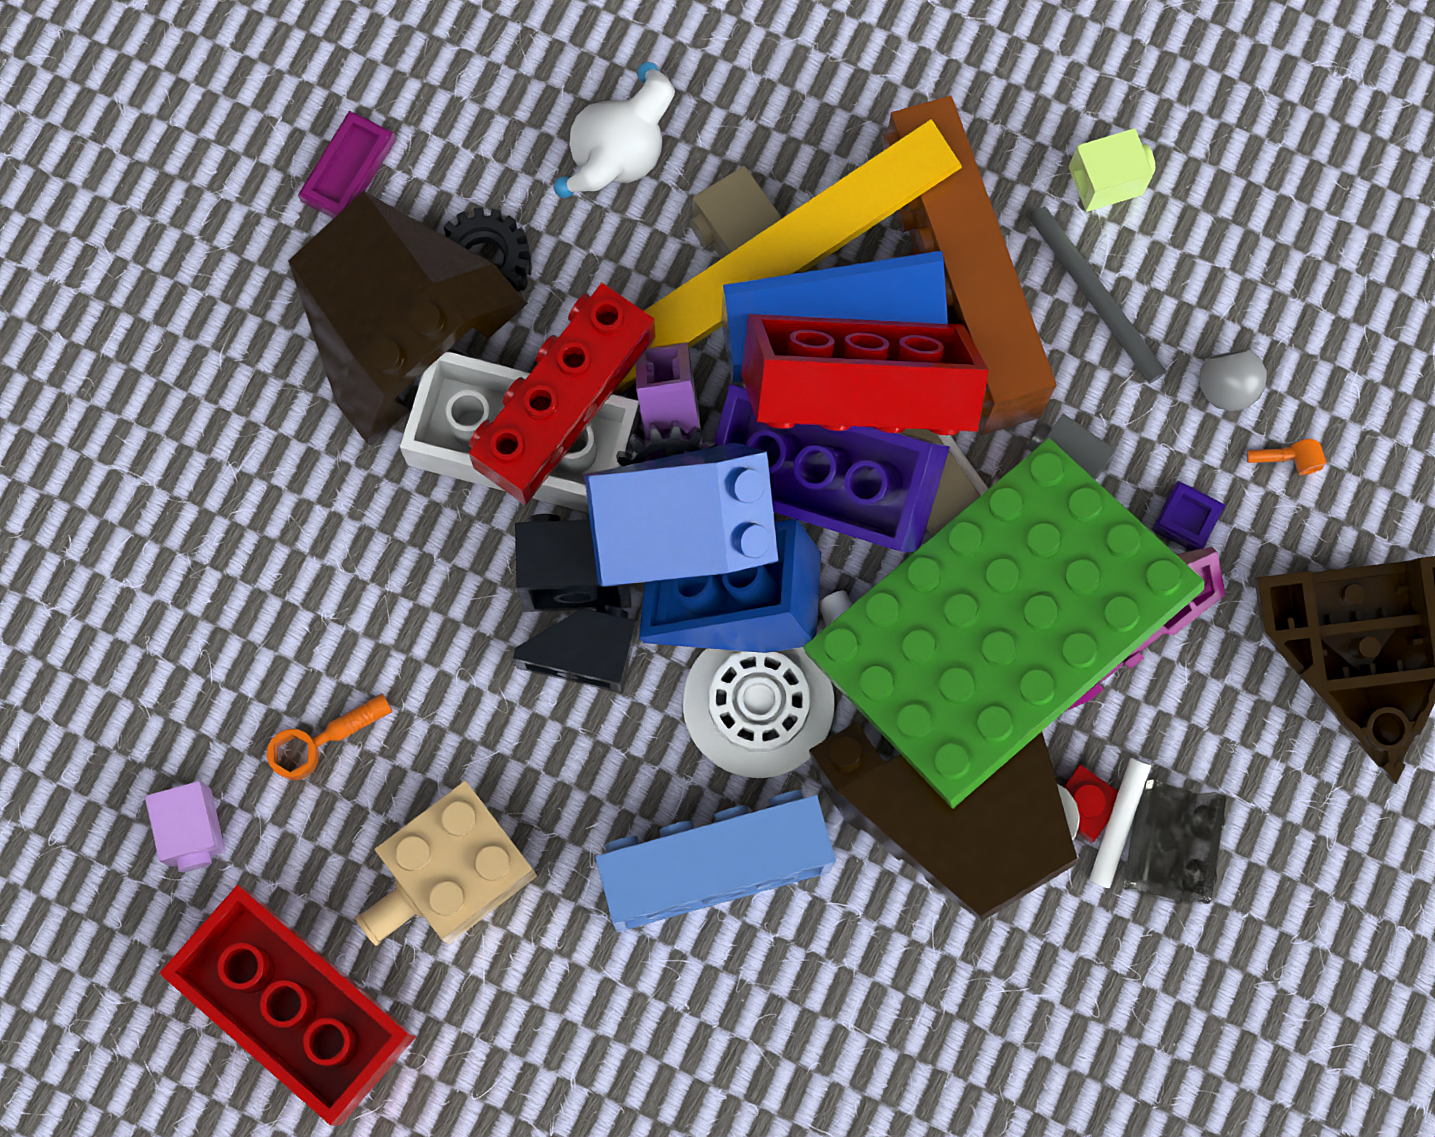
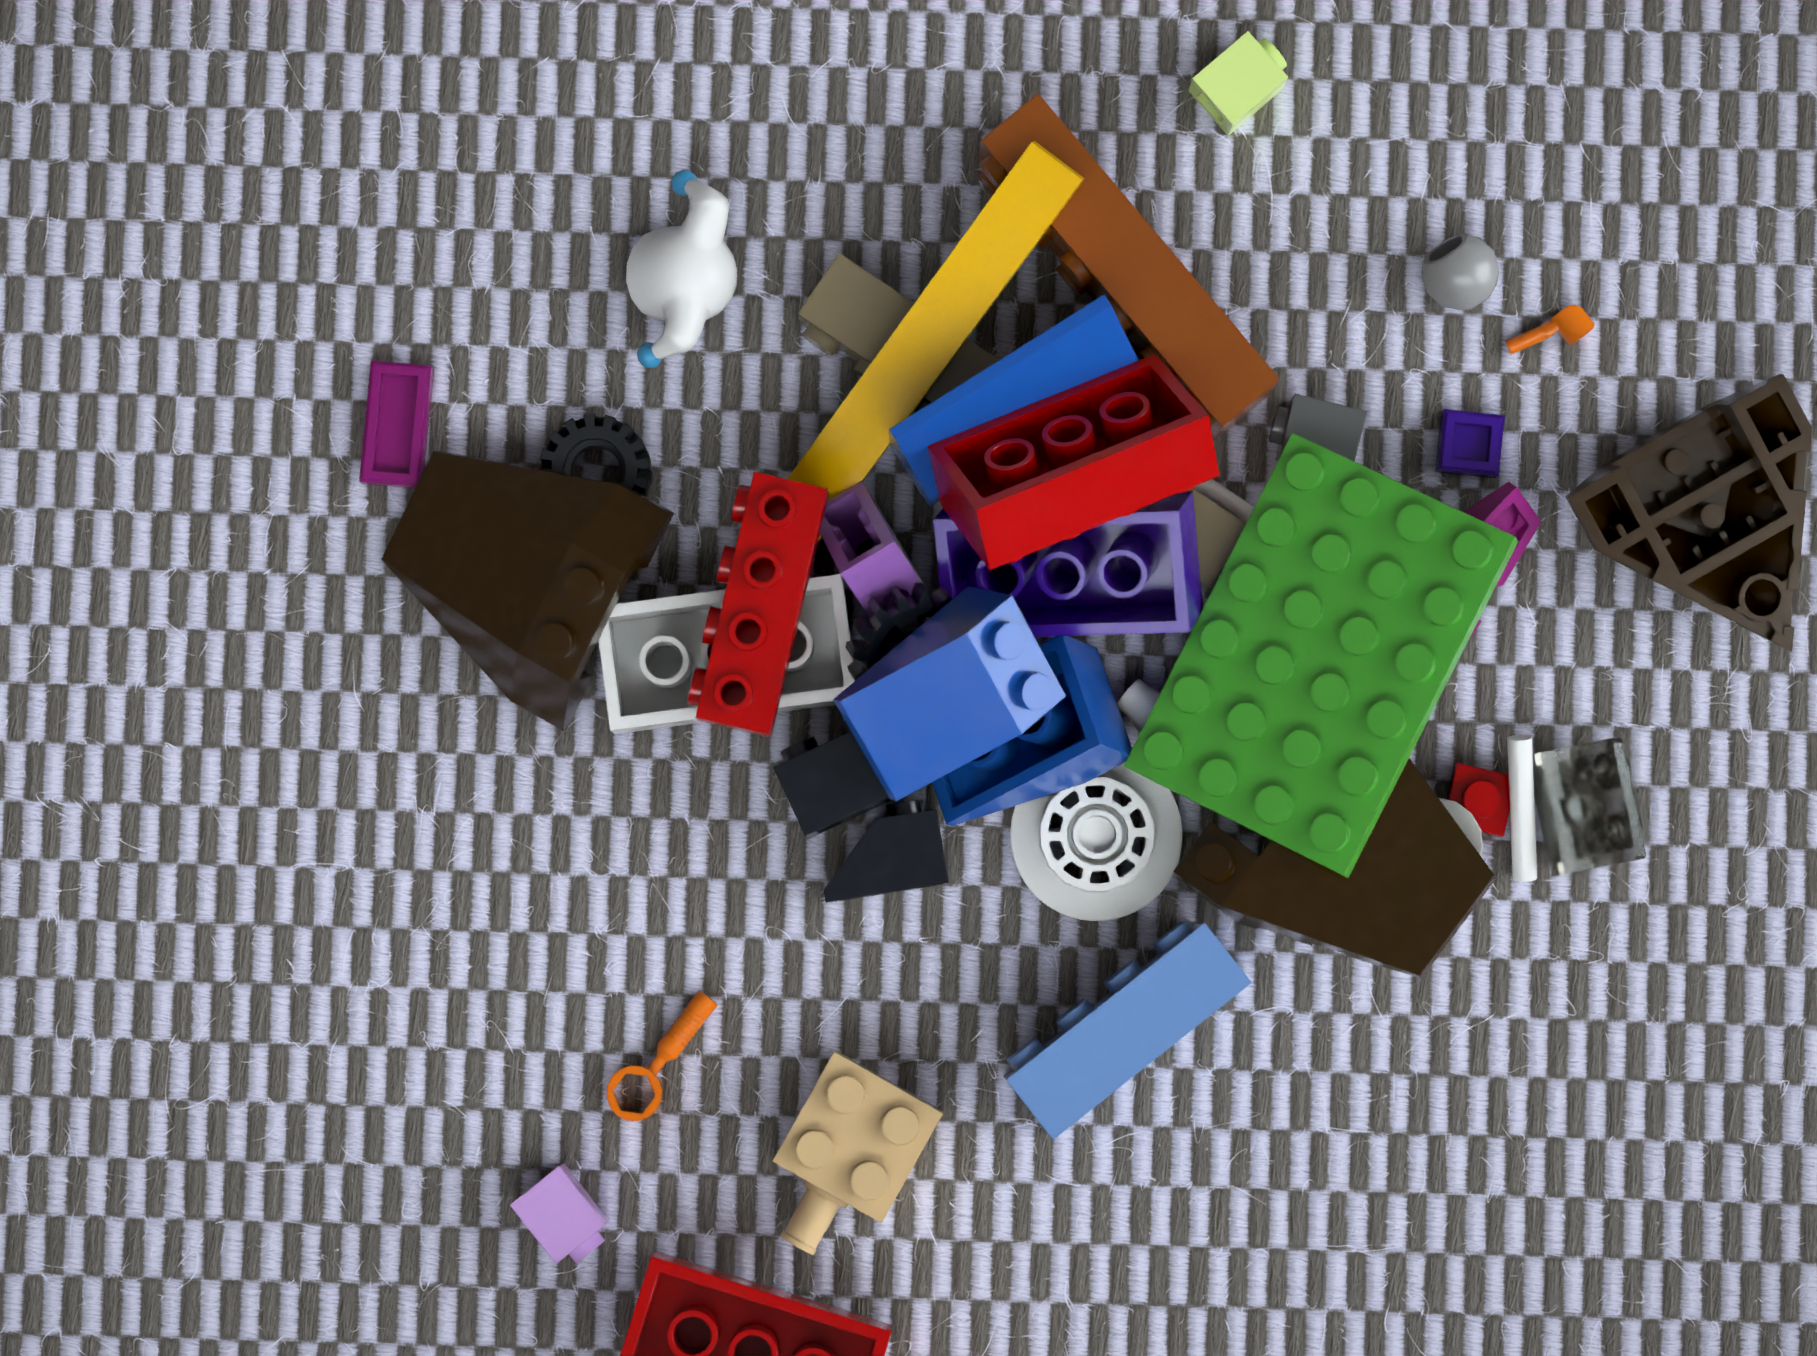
camera: 20 degrees left, 10 degrees up
dark grey bar [1029,206,1166,384] -> none

